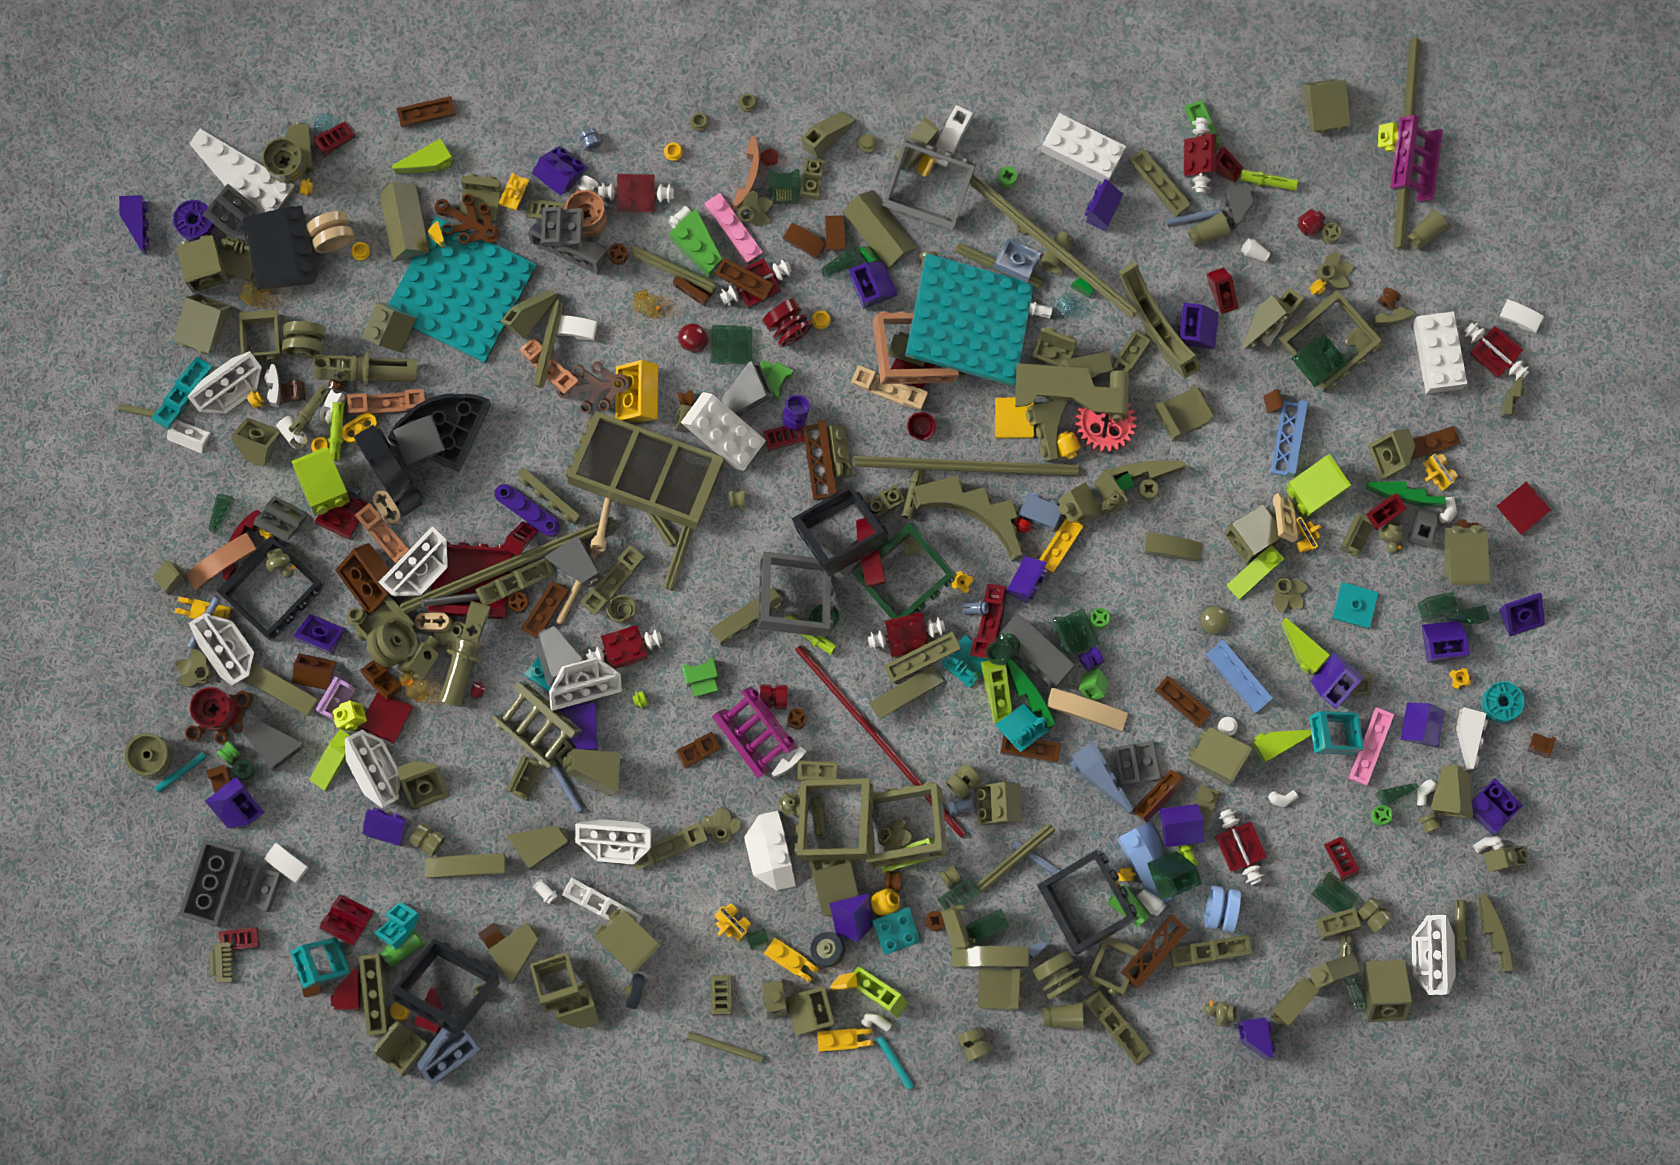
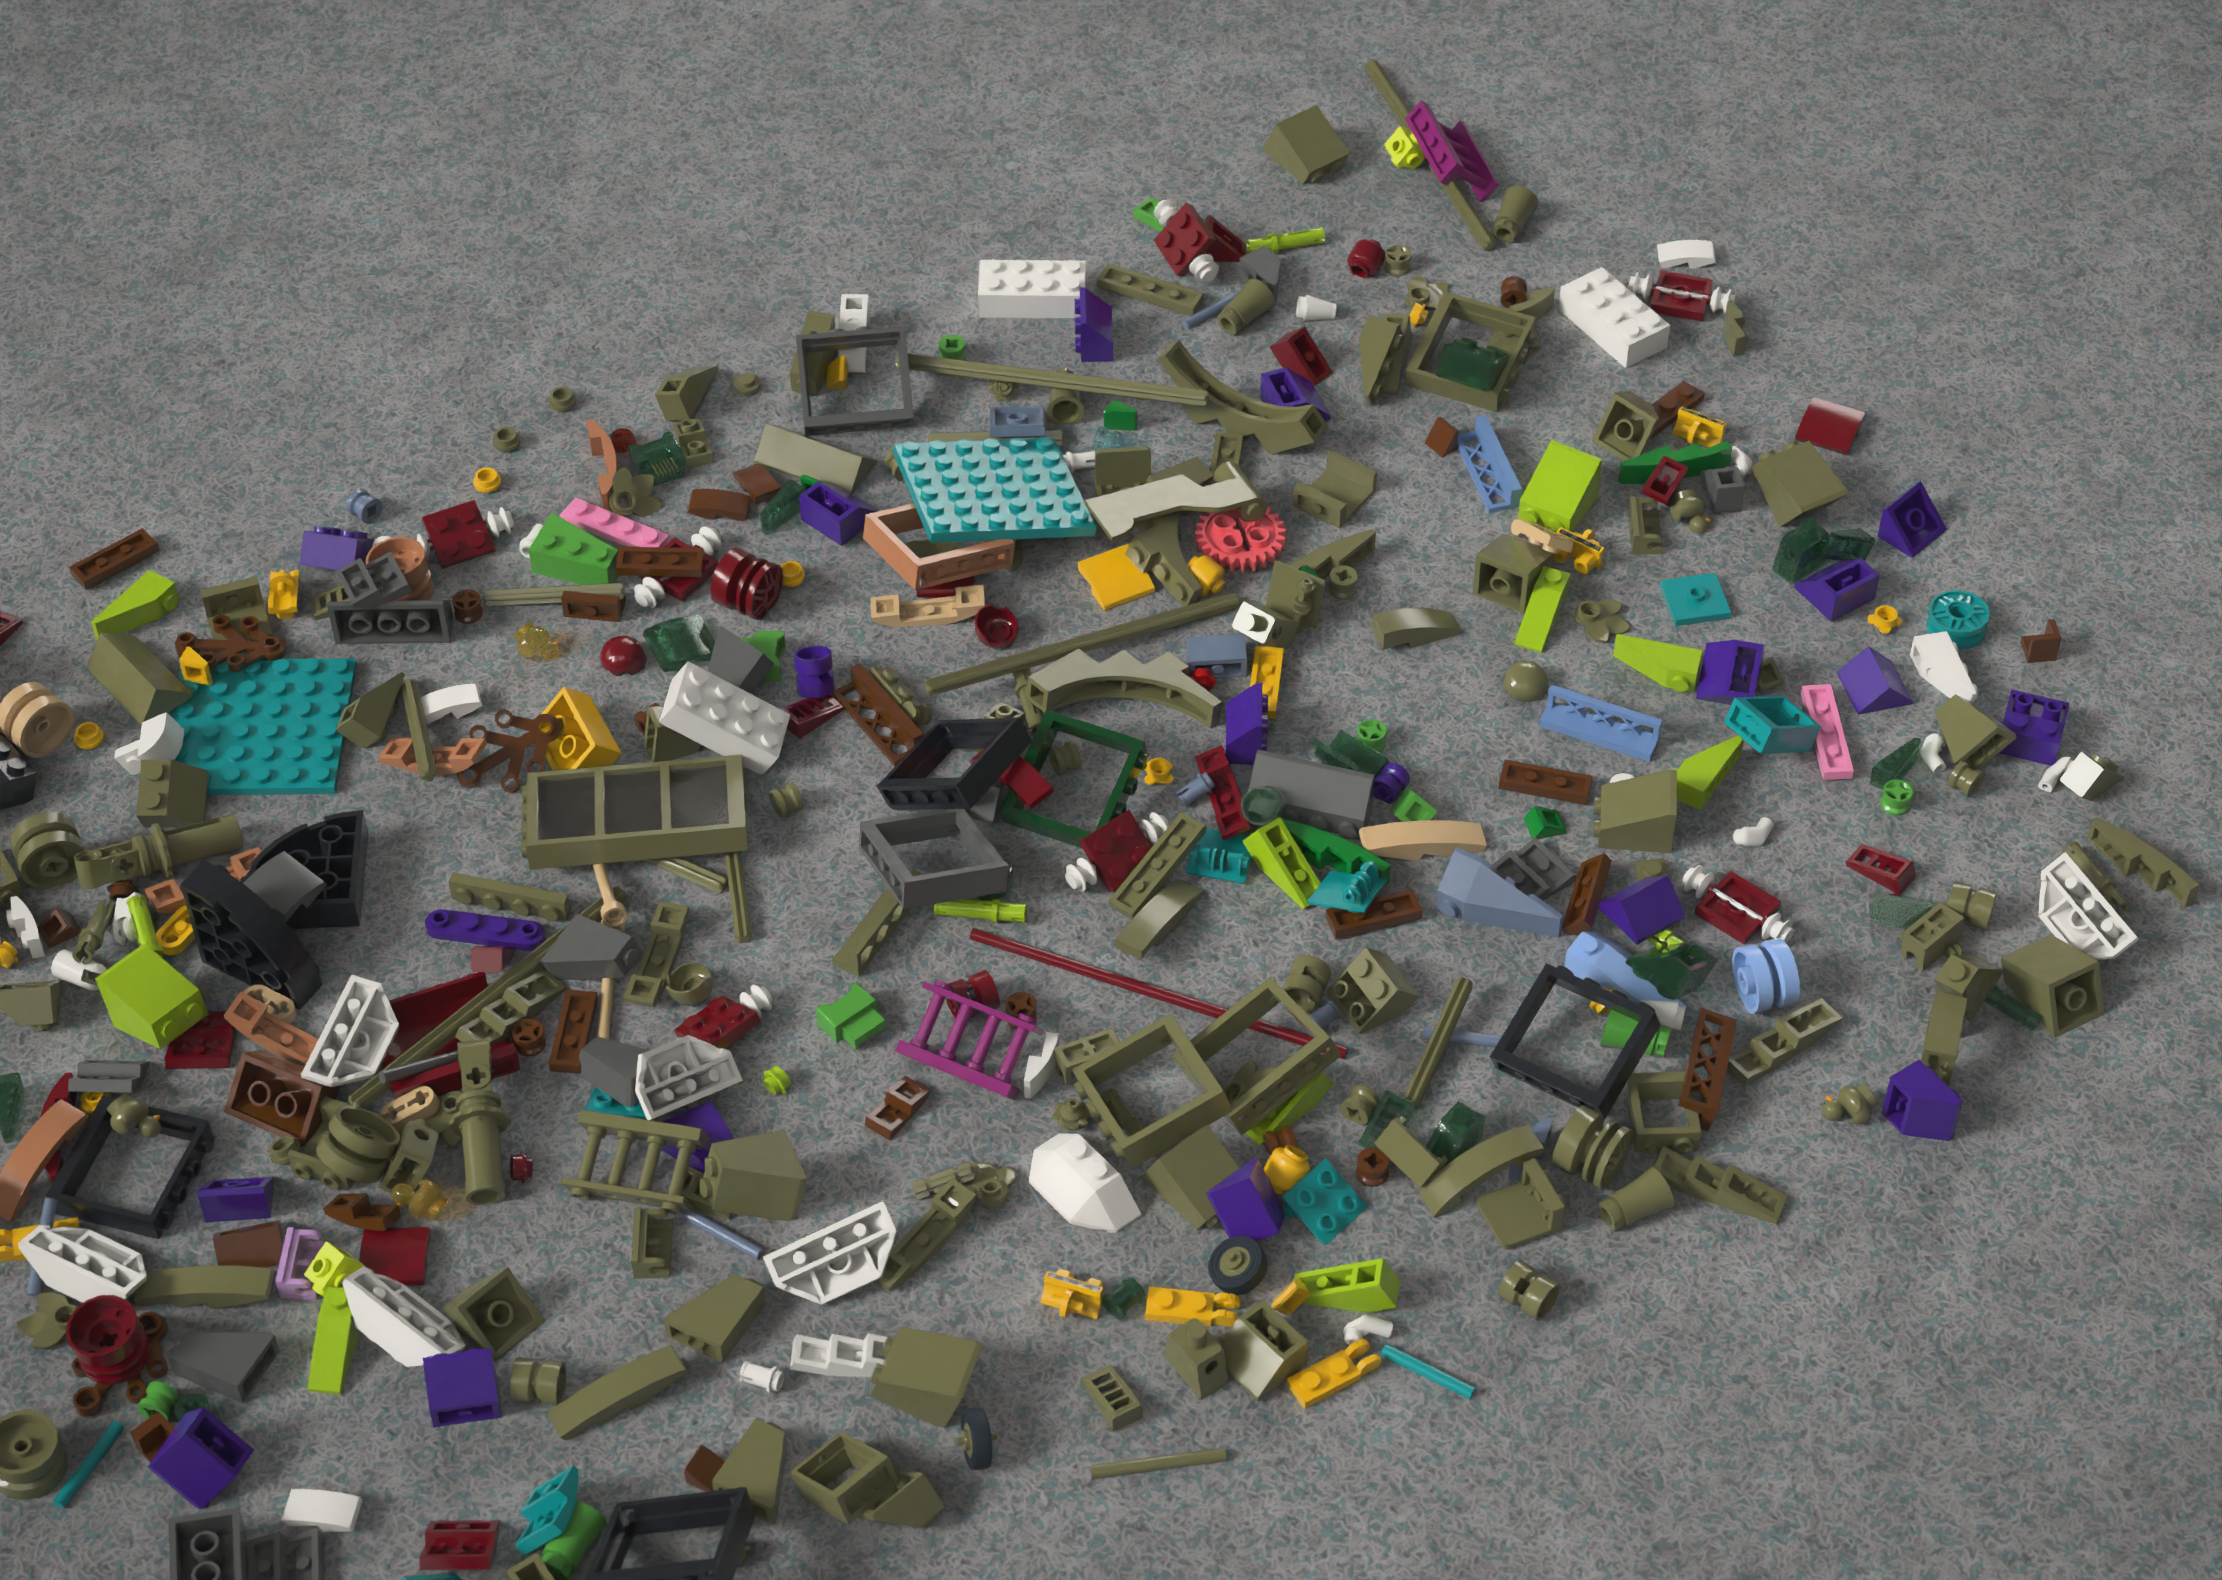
camera: 20 degrees left, 30 degrees down
none -> white brick [114,712,184,775]
none -> olive axle [912,1161,976,1200]
none -> green slope [1524,806,1567,839]

